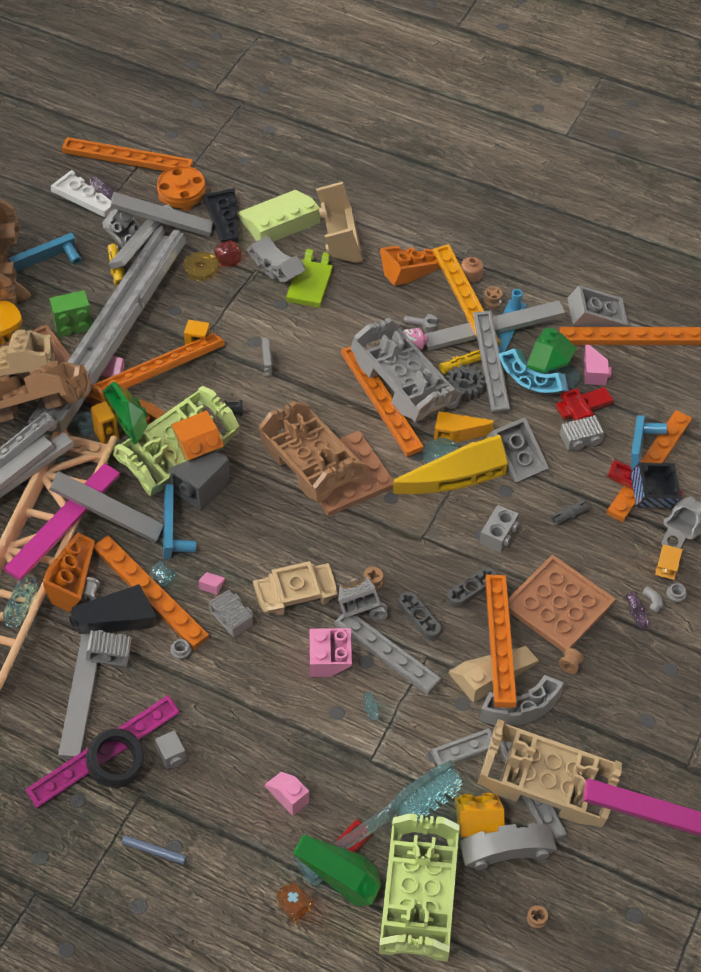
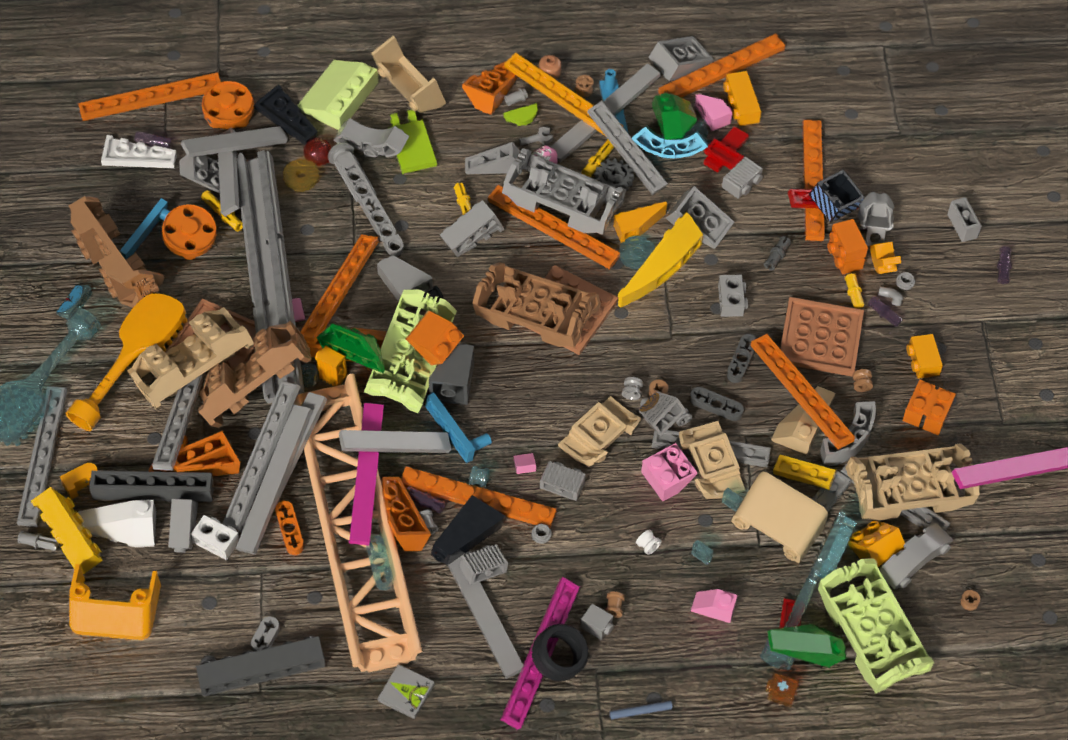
camera: 30 degrees left, 5 degrees up
bright green brick [49,290,92,338] -> none
light orange panel [184,320,210,345] -> none
light grey tile [262,338,272,377] -> none
dark azure piece [631,415,667,470] -> none
none -> orange piece [162,204,217,260]
none -> light grey piece [328,142,404,257]
none -> light grey slope [377,255,433,302]
none -> pin [407,486,446,514]
none -> light grey wedge [440,200,505,257]
none -> yellow axle [454,183,472,215]
none -> light grey slope [465,142,521,174]
none -> lime tile [503,103,538,126]
none -> light grey pin [504,88,528,106]
none -> medium nougat bush [605,591,625,618]
none -> light grey wheel [622,377,643,400]
none -> white wheel [636,529,662,555]
none -> tan piece [679,421,745,499]
none -> clear light blue tile [691,540,713,565]
none -> light orange brick [723,71,761,126]
none -> tan windscreen [732,472,828,563]
none -> yellow plate [773,455,836,490]
none -> orange piece [827,219,868,275]
none -> yellow axle [844,274,864,309]
none -> orange piece [902,379,956,436]
none -> light orange brick [906,334,943,379]

